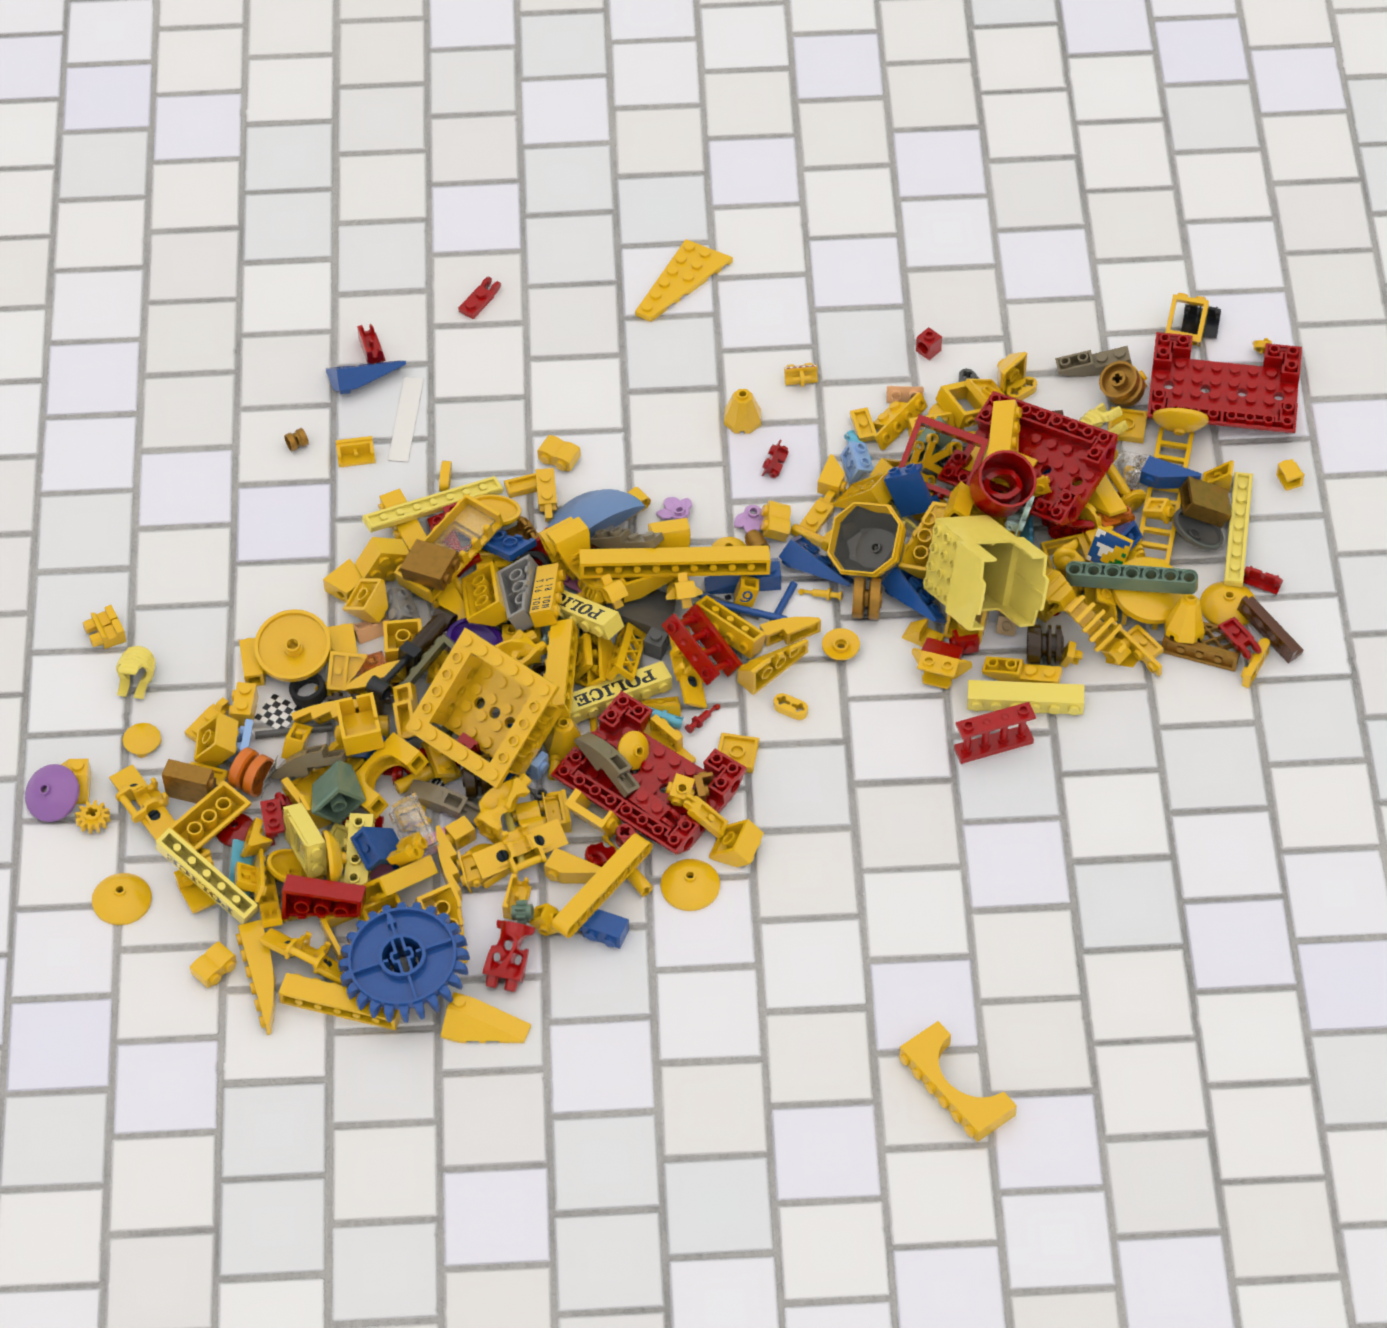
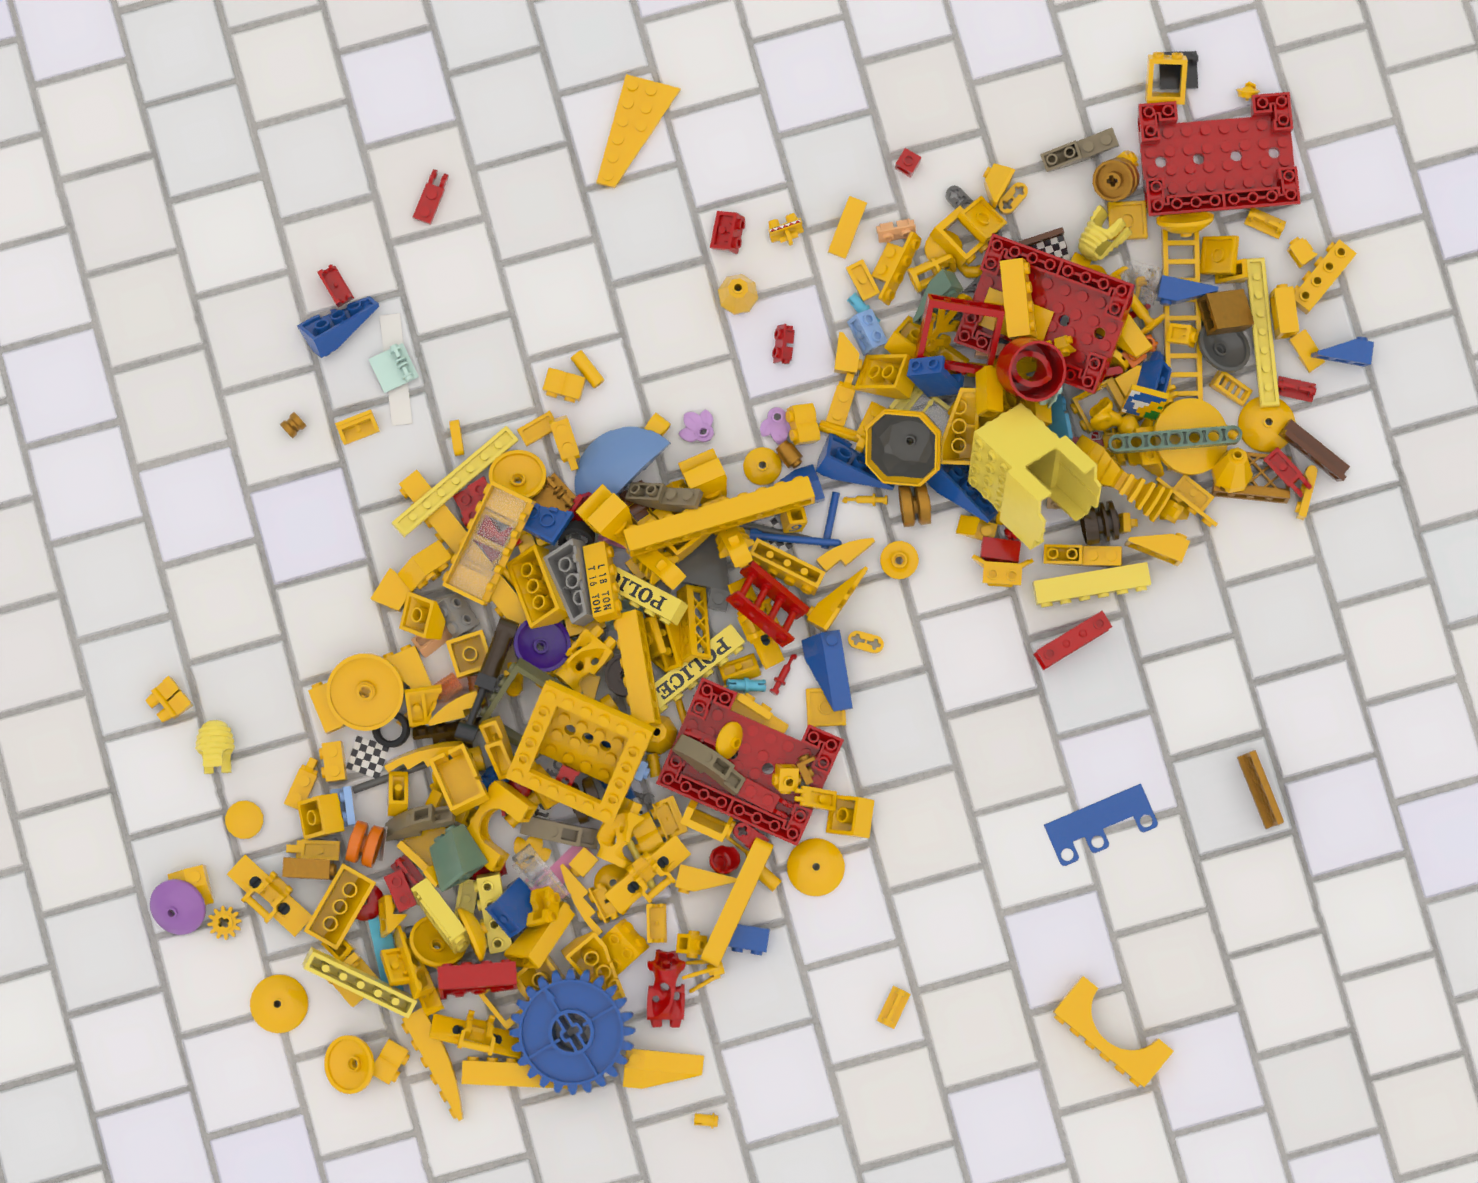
camera: 15 degrees left, 30 degrees up
pearl gold brick [400,539,461,591] -> none
sand green gear [511,900,534,924] -> none
none -> yellow dish [324,1035,374,1094]
none -> light aqua hinge [368,343,419,393]
none -> yellow piece [570,350,605,388]
none -> yellow bracket [601,918,650,975]
none -> yellow plant [681,960,725,993]
none -> yellow pin [694,1113,718,1129]
none -> red bracket [710,211,745,254]
none -> blue wedge [801,630,853,712]
none -> yellow slope [828,196,867,259]
none -> yellow hinge [877,986,911,1029]
none -> blue piece [1044,784,1158,866]
none -> yellow slope [1124,533,1190,566]
none -> yellow tile [1200,235,1239,275]
none -> yellow slope [1209,370,1253,406]
none -> pearl gold fence [1237,750,1284,829]
none -> yellow hinge [1244,208,1286,239]
none -> yellow window [1269,284,1299,340]
none -> yellow slope [1289,329,1325,373]
none -> yellow brick [1294,239,1357,315]
none -> blue slope [1311,337,1374,367]

